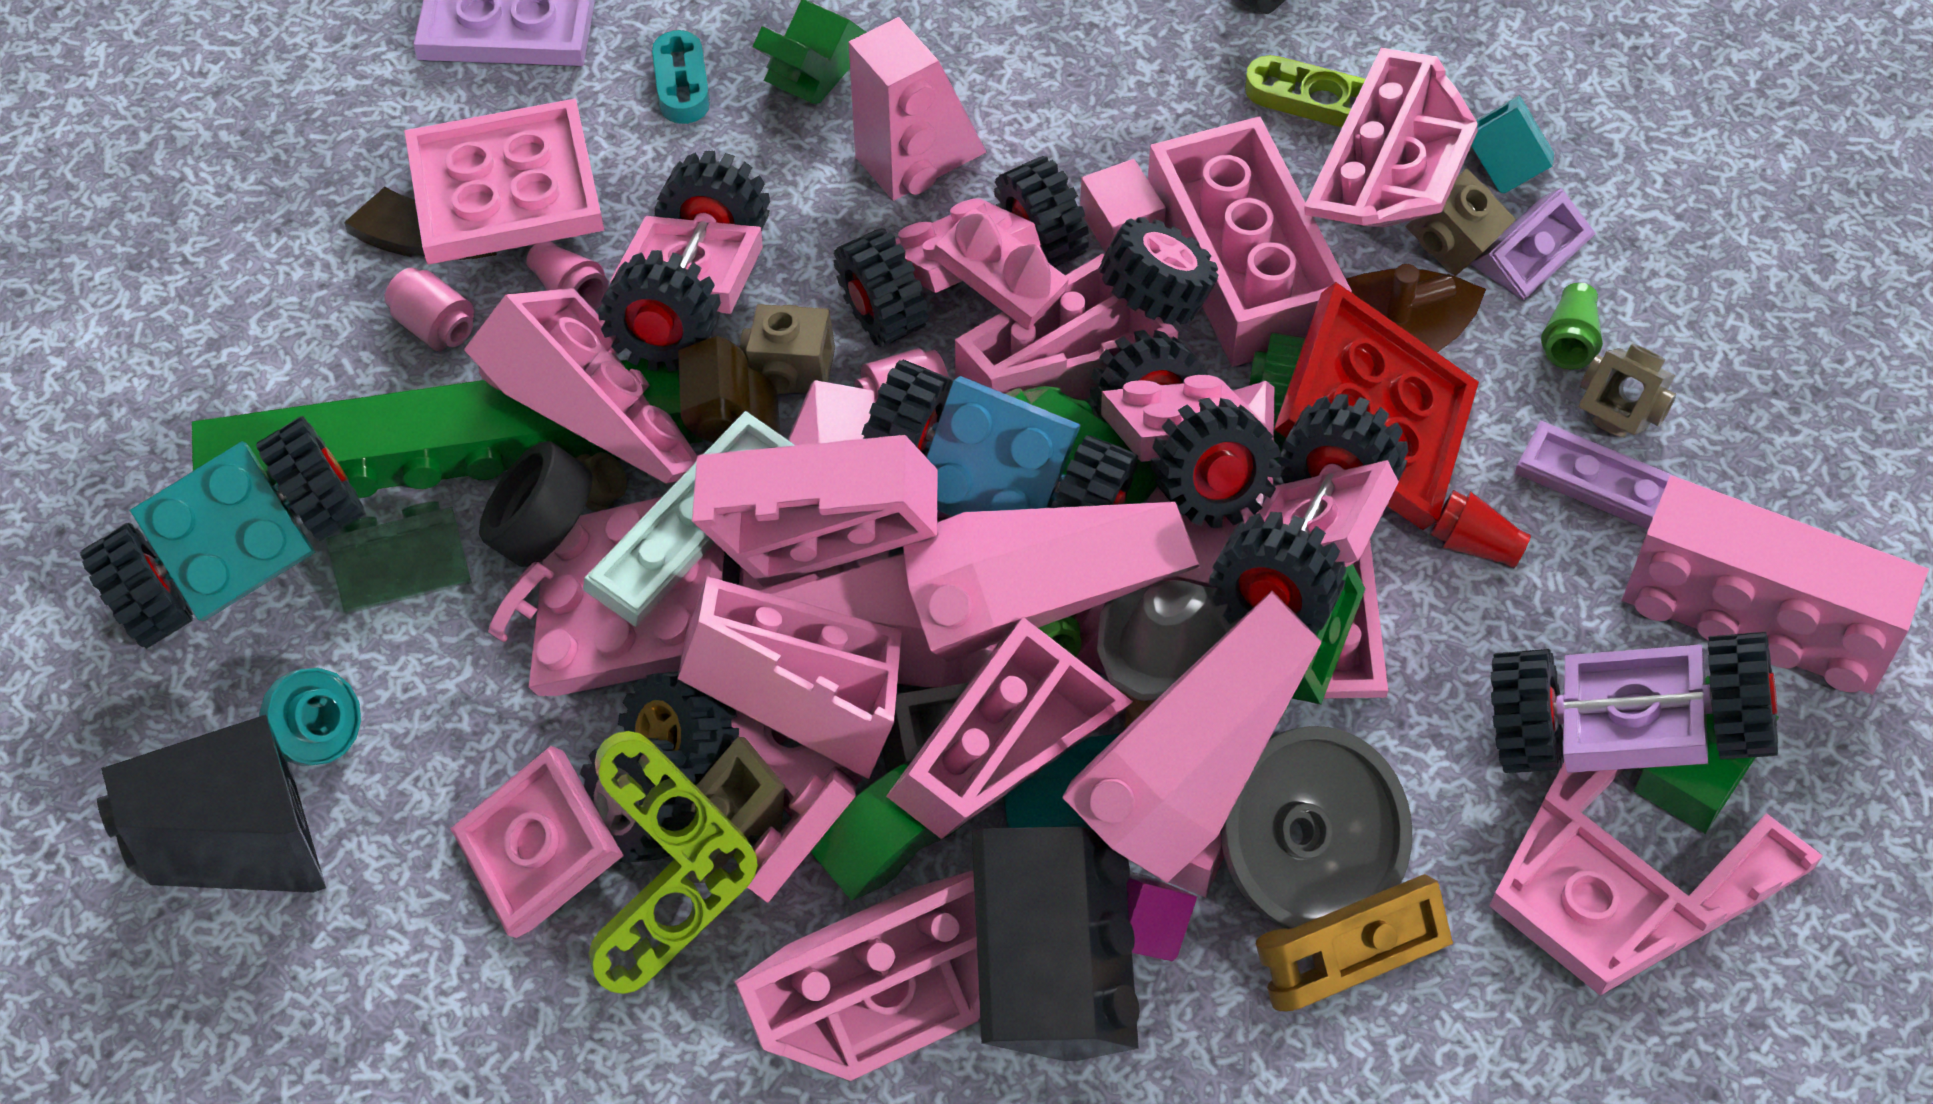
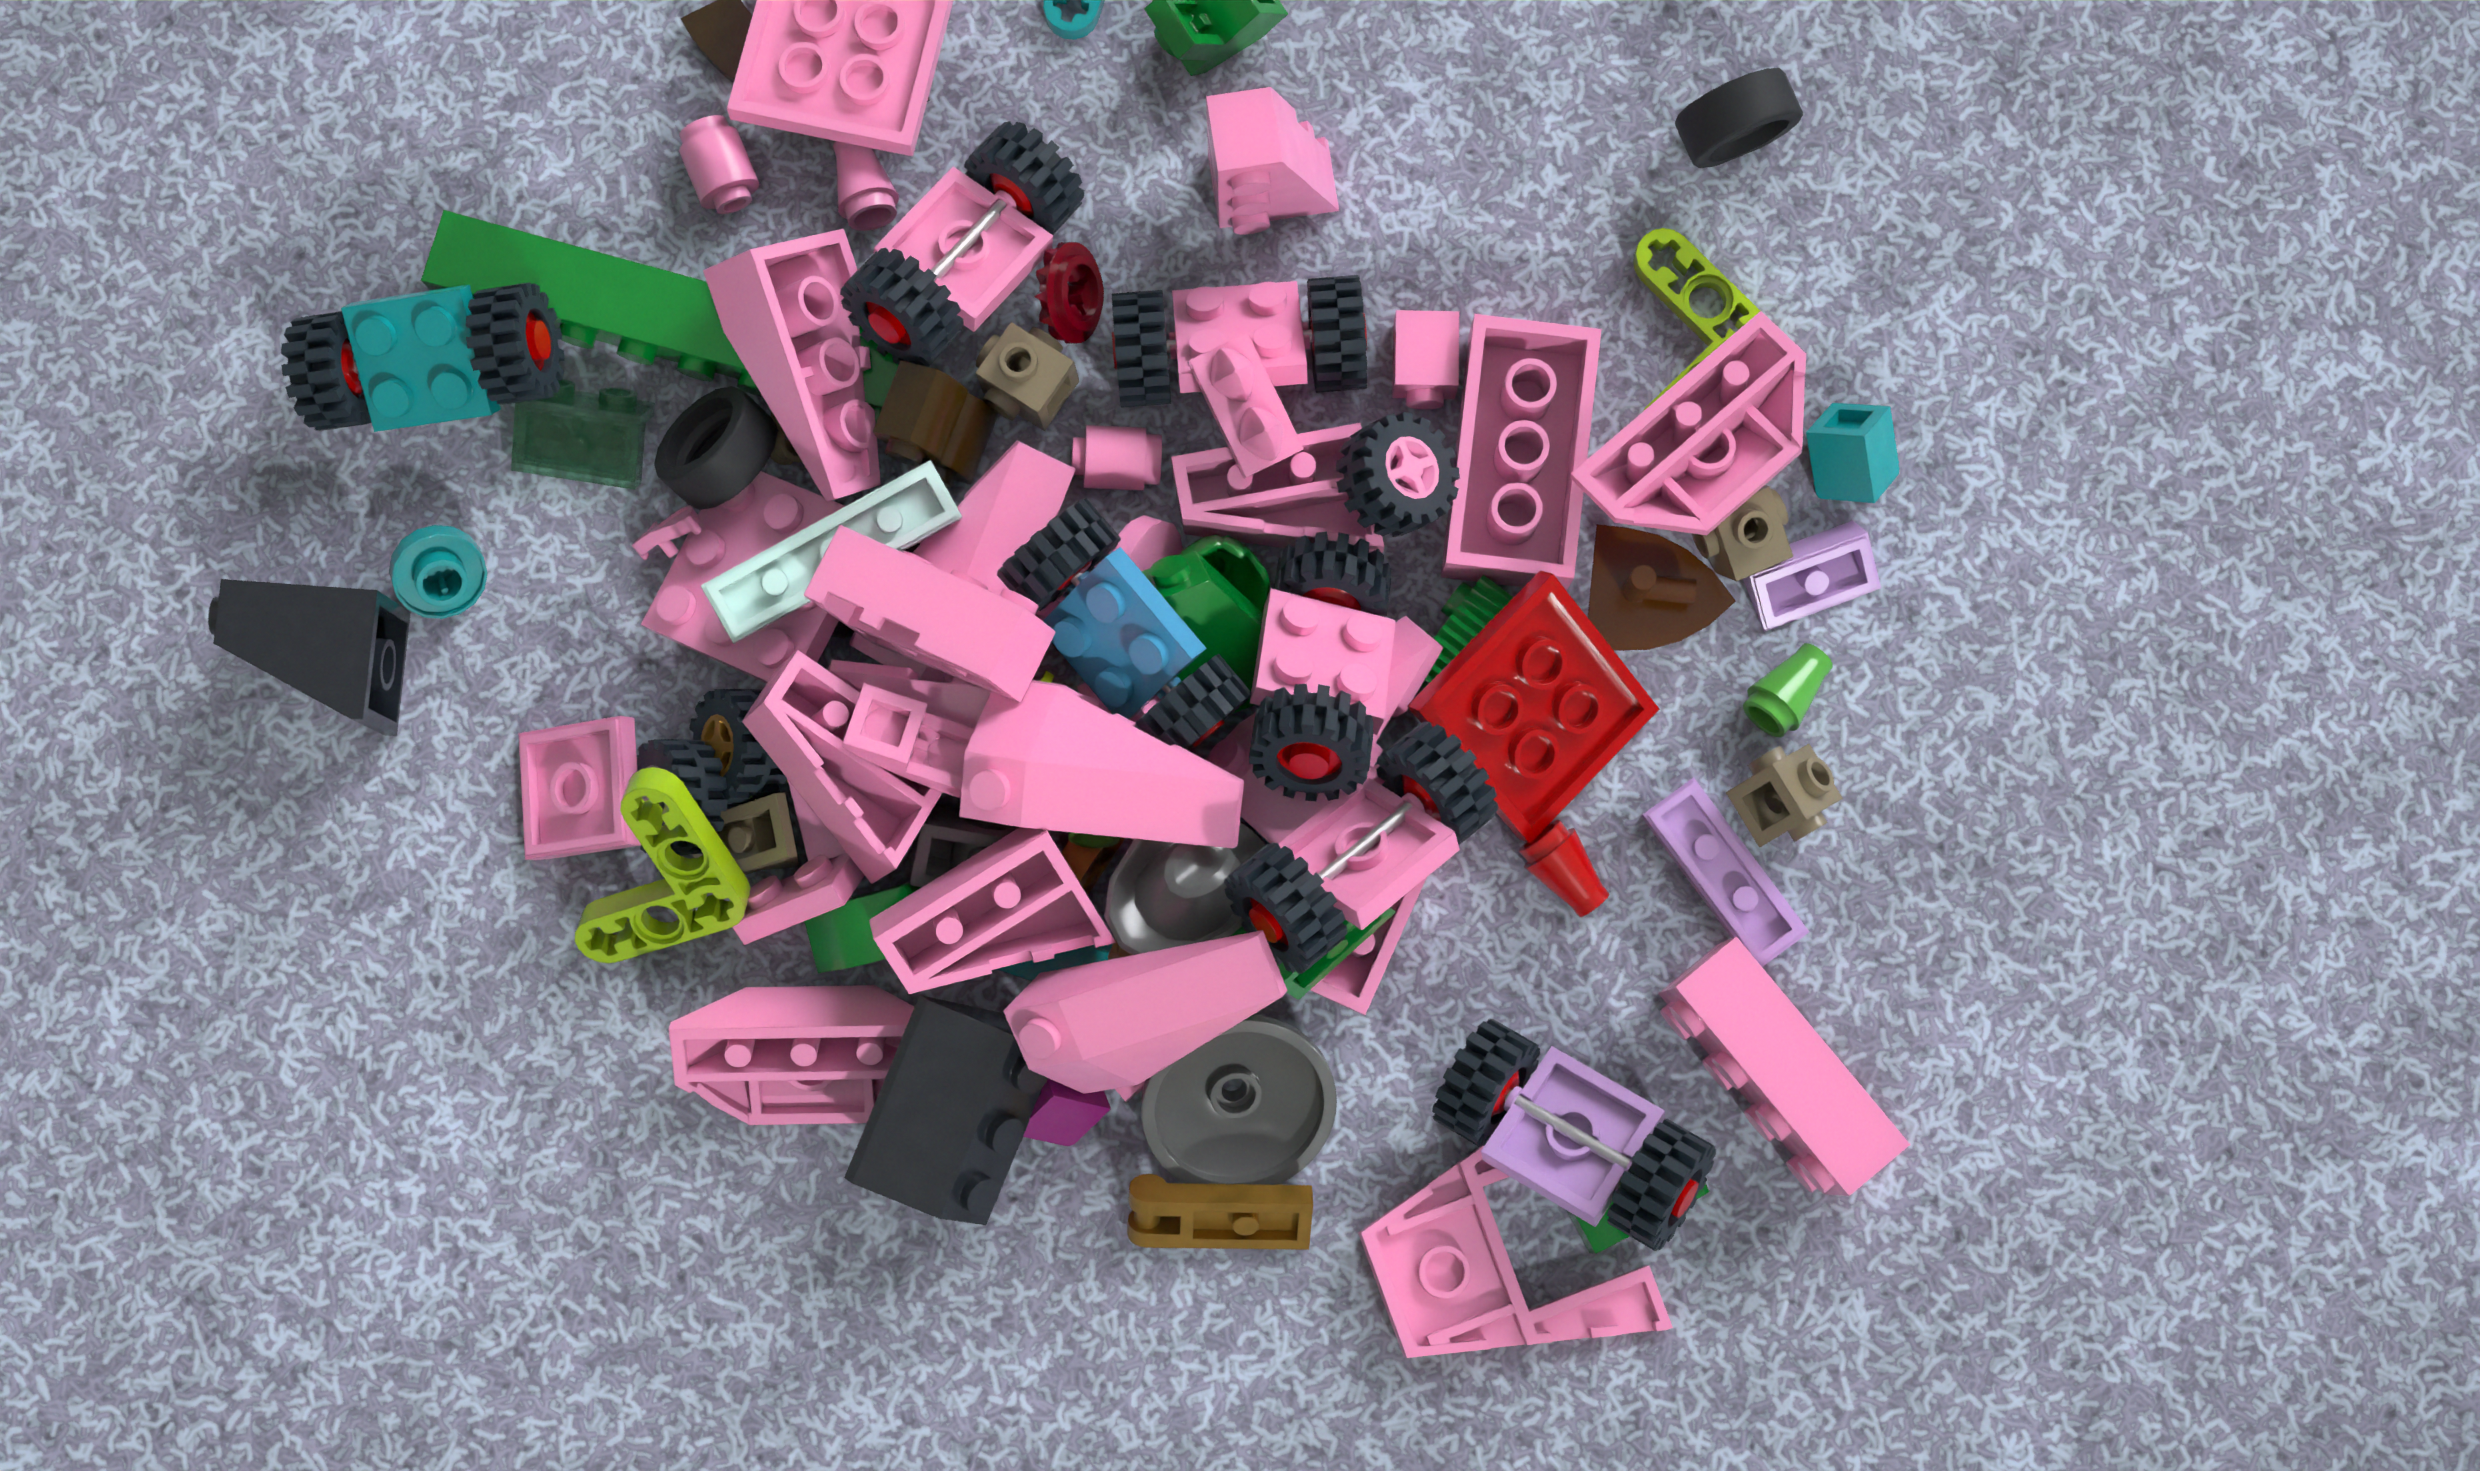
camera: 25 degrees right, 25 degrees up
none -> bright pink slope [842,683,975,798]
none -> dark red gear [1034,242,1104,344]

